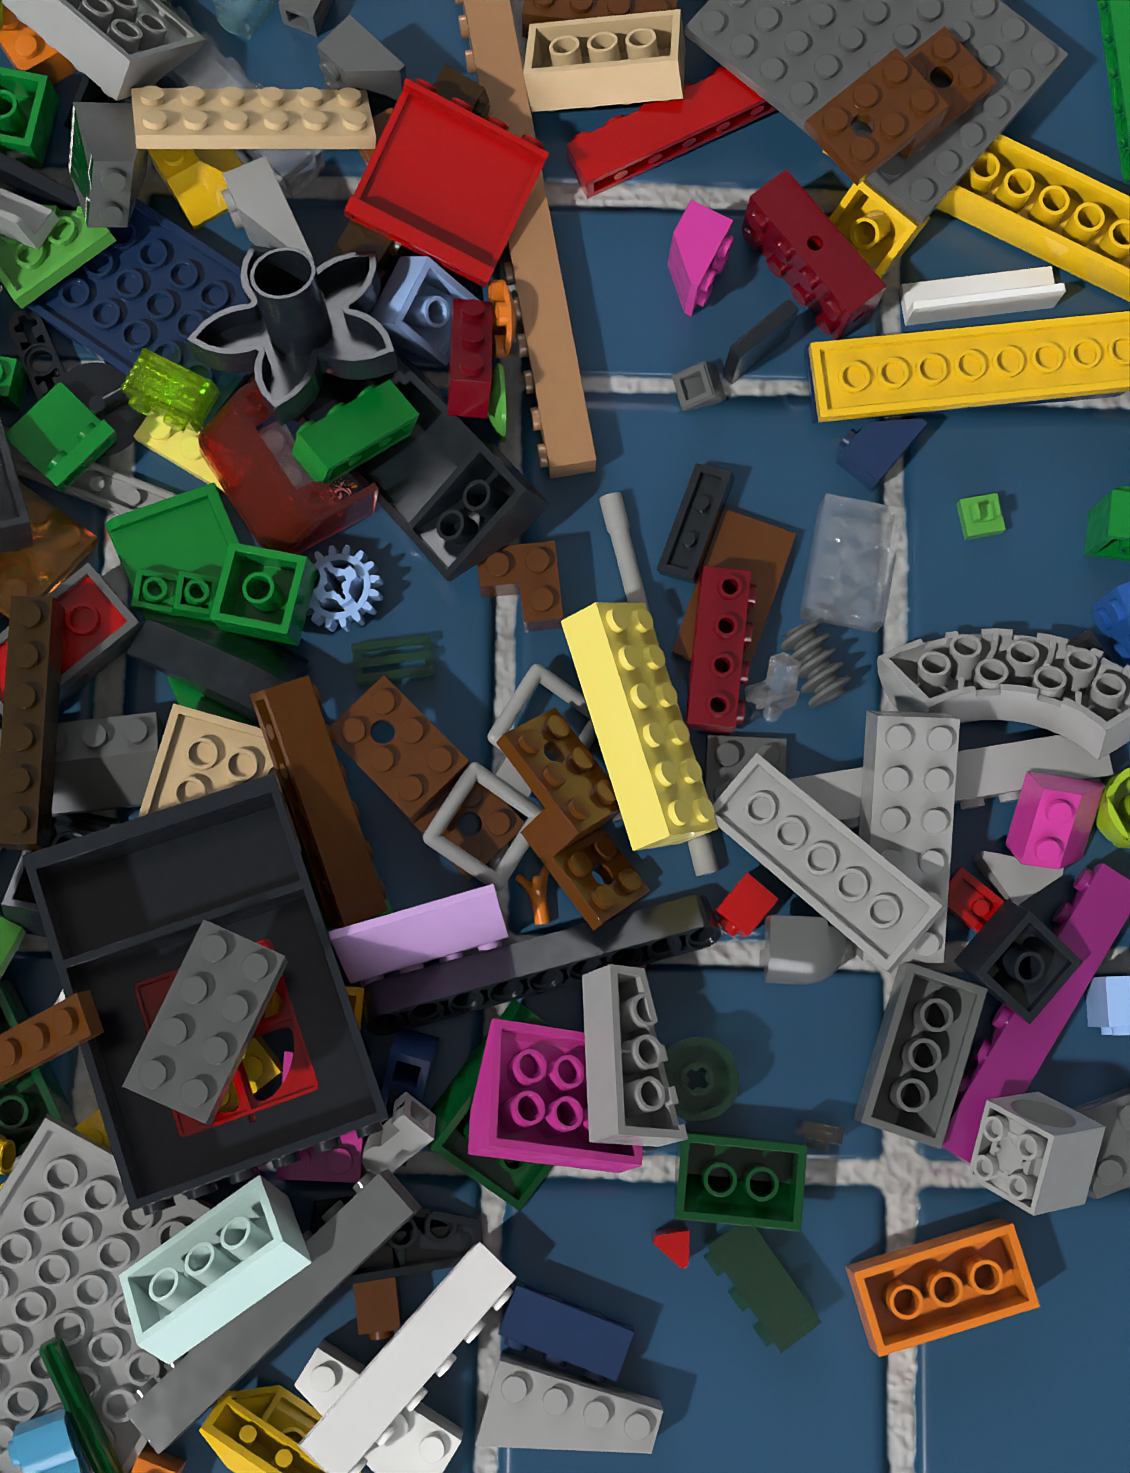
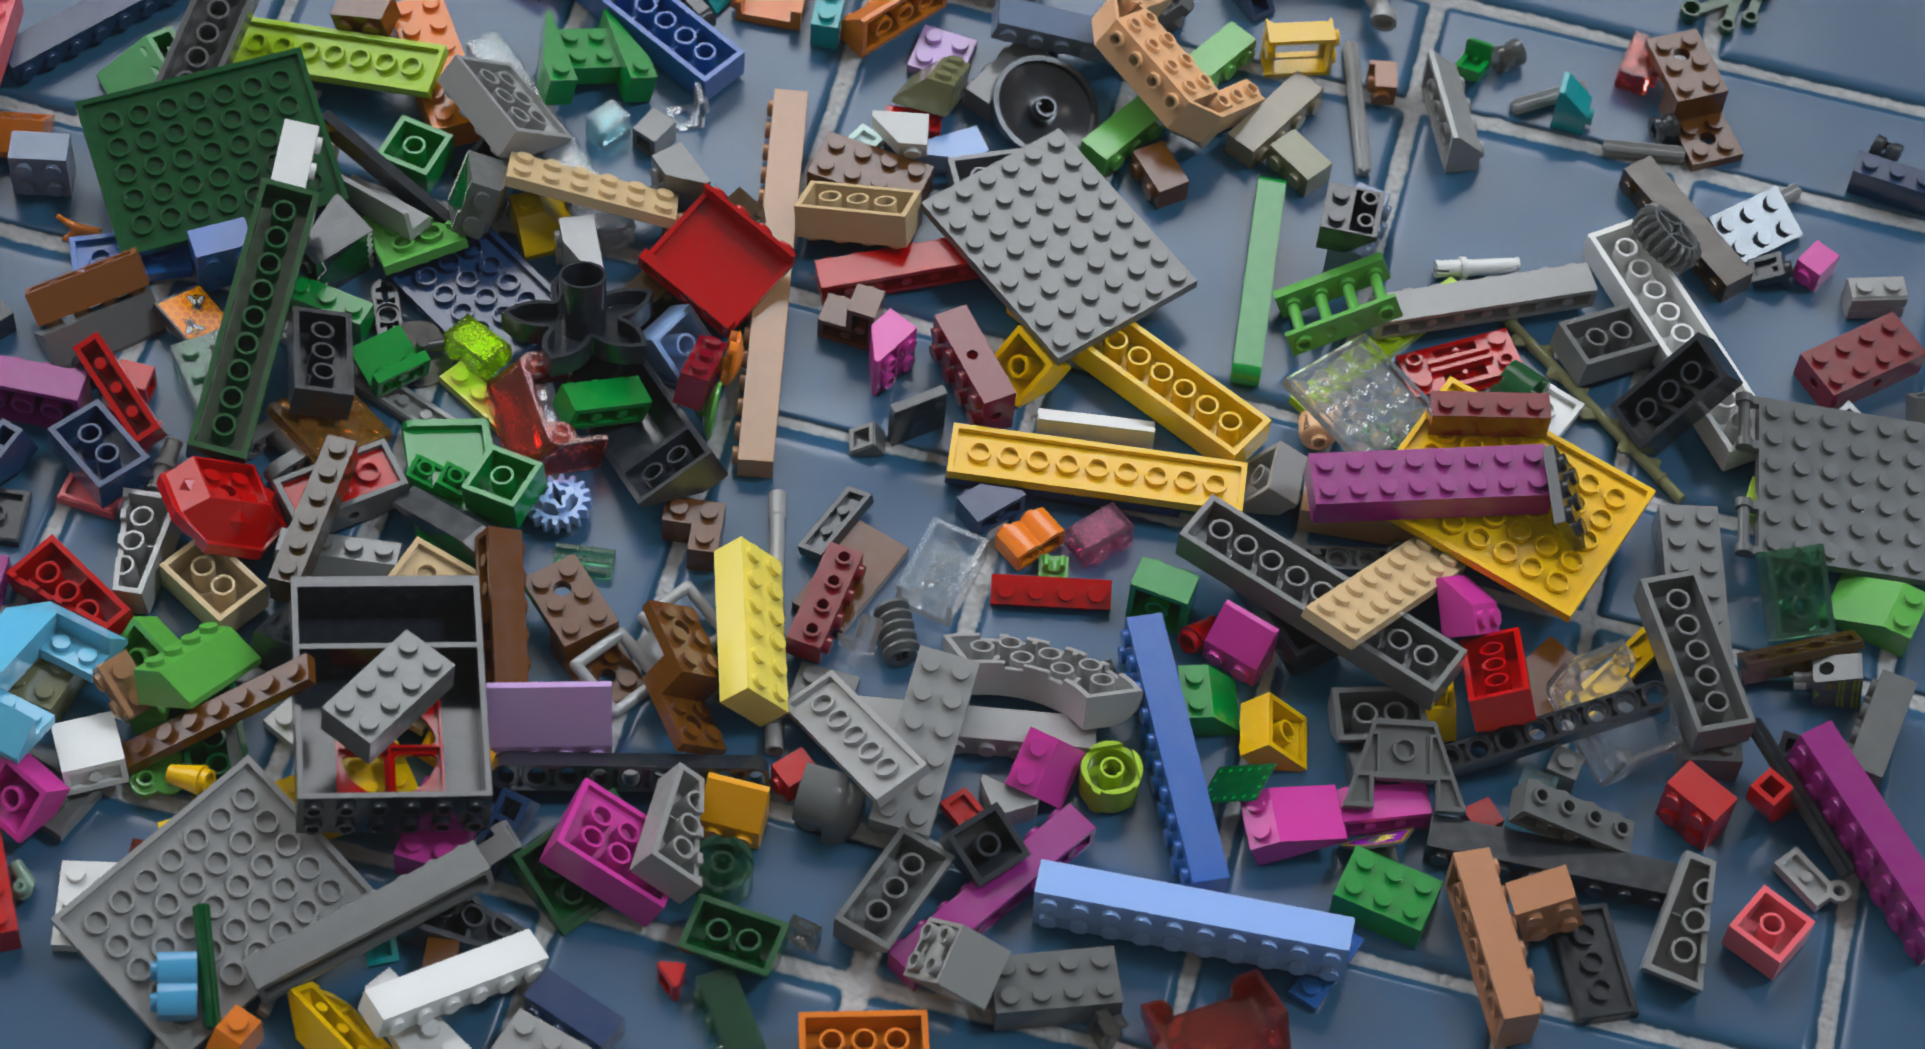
camera: 15 degrees right, 25 degrees down
light aqua brick [119,1175,312,1365] -> none
orange bar [515,865,551,925] -> none
reddish brown bracket [804,26,997,186] -> none
none -> light orange slope [700,772,770,850]
none -> brick [817,283,885,351]
none -> red plate [990,574,1112,611]
none -> orange brick [994,507,1065,571]
none -> clear pink brick [1064,502,1135,568]

